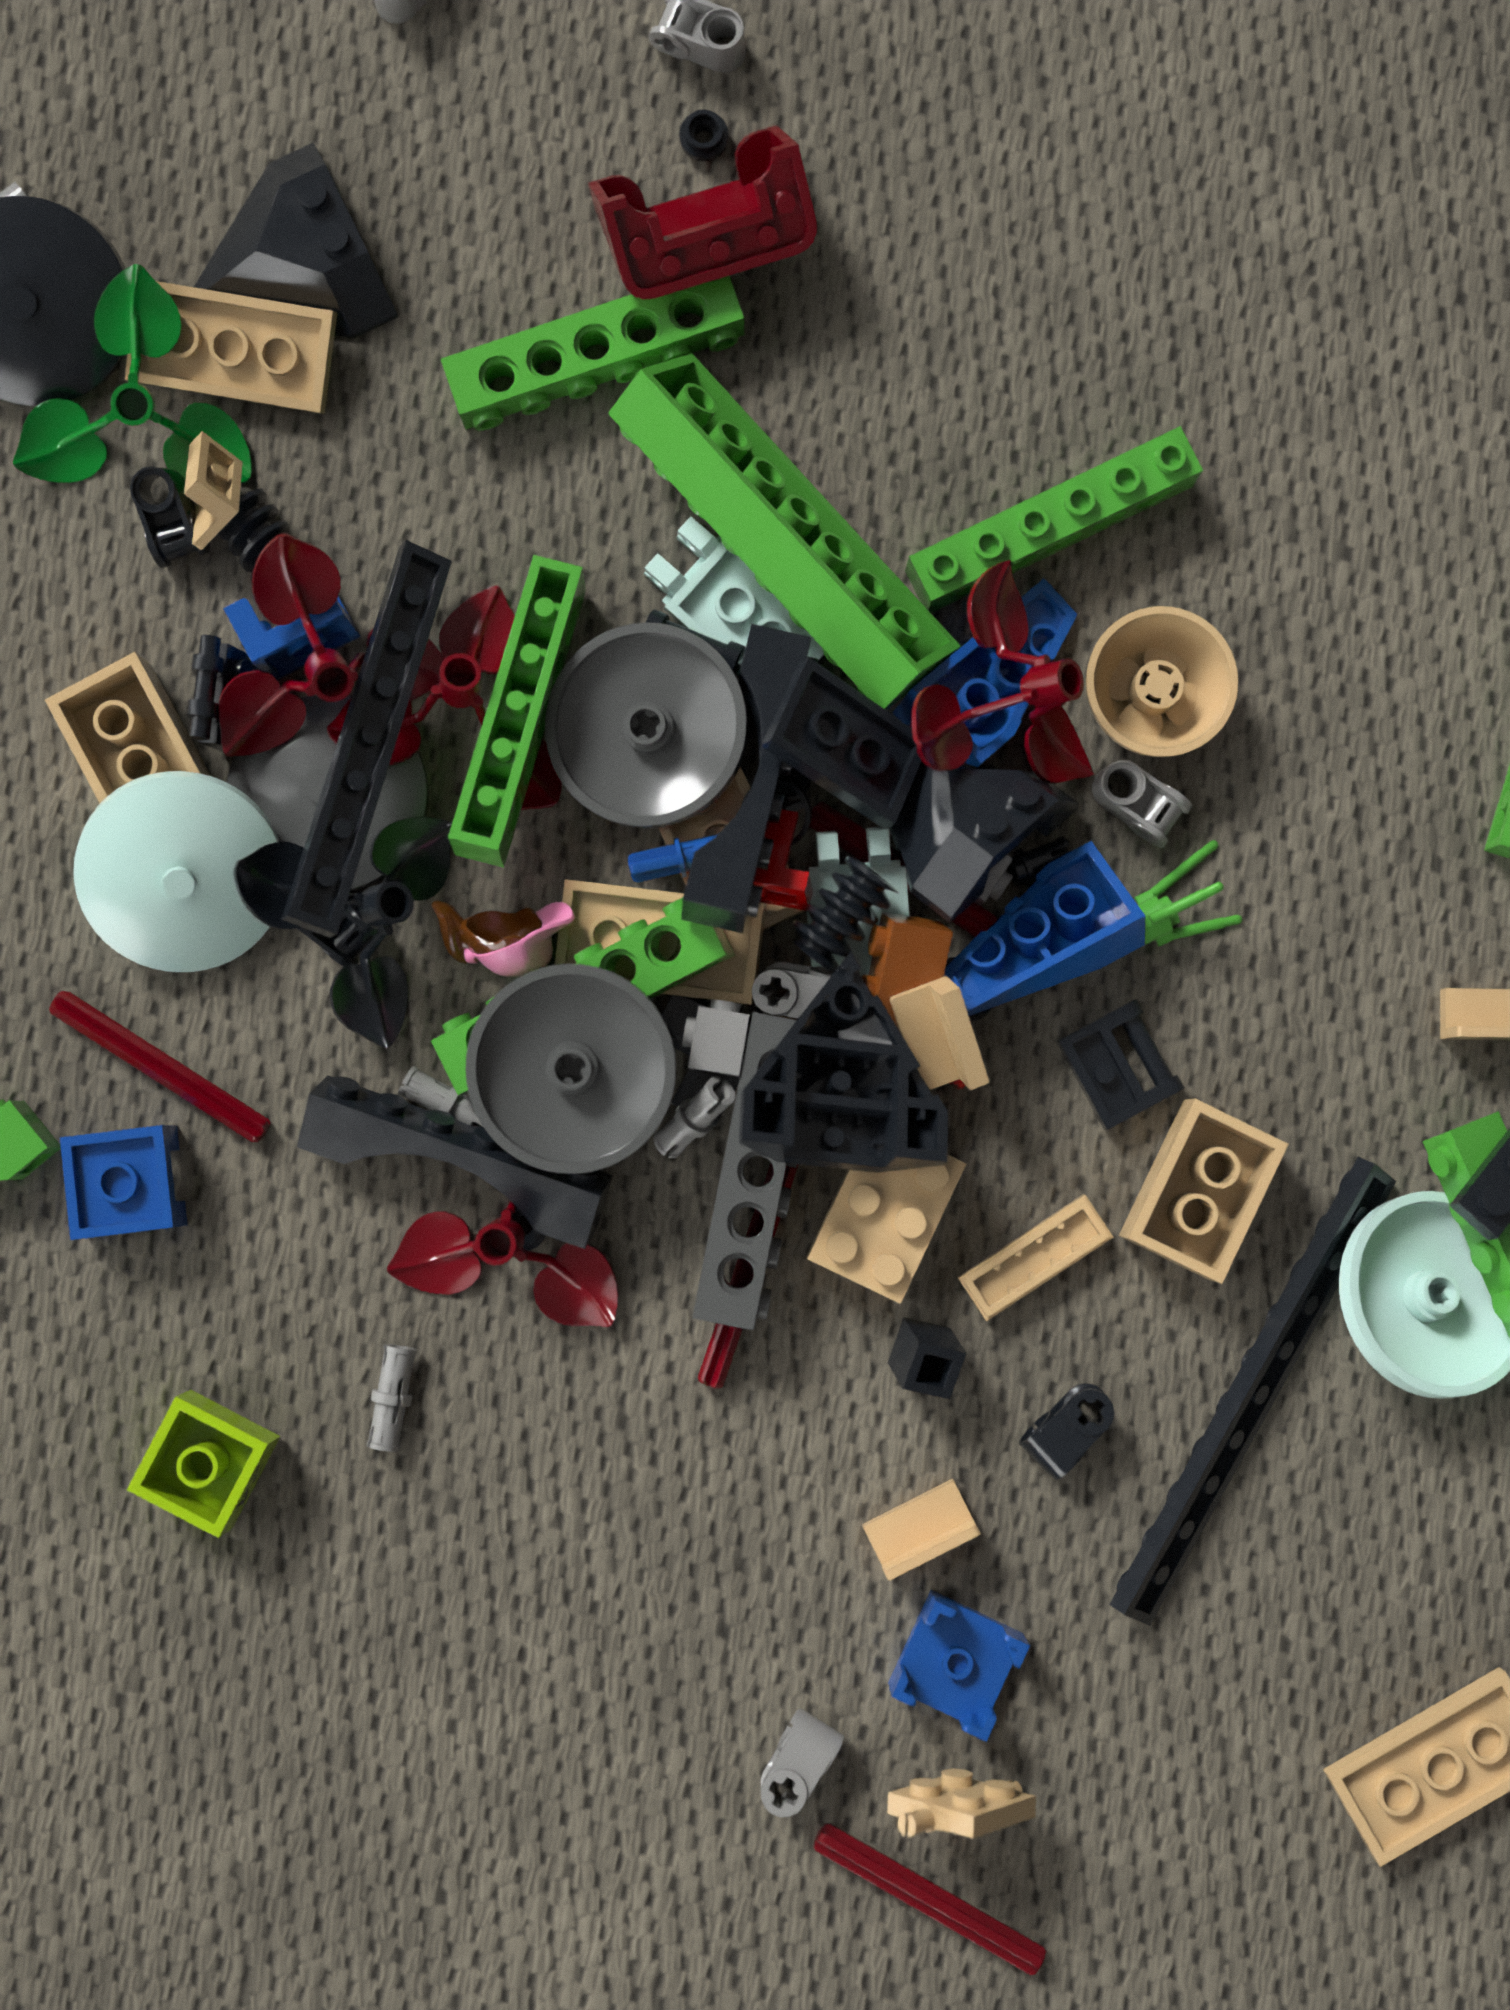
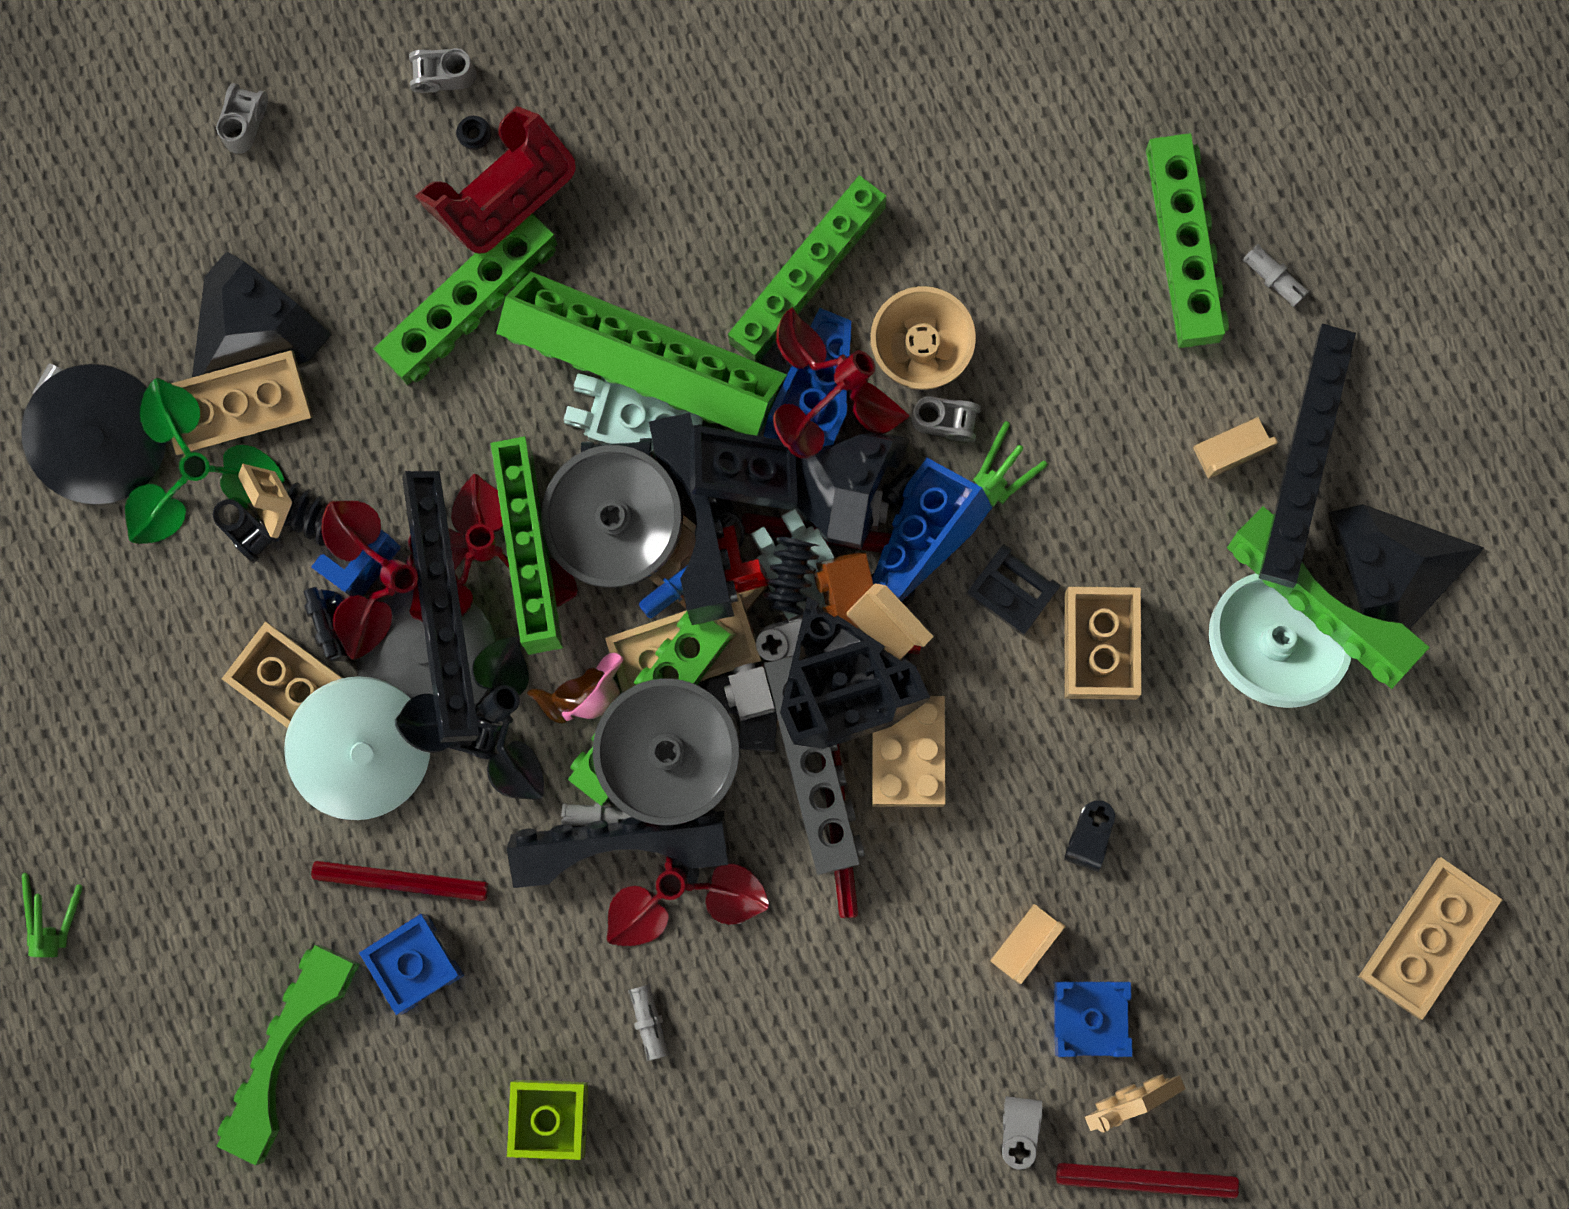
camera: 15 degrees left, 5 degrees down
light grey pin [653,1077,736,1159] -> none
black brick [888,1317,967,1400] -> none
tan plate [957,1194,1114,1321] -> none
black plate [1109,1156,1396,1626] -> none

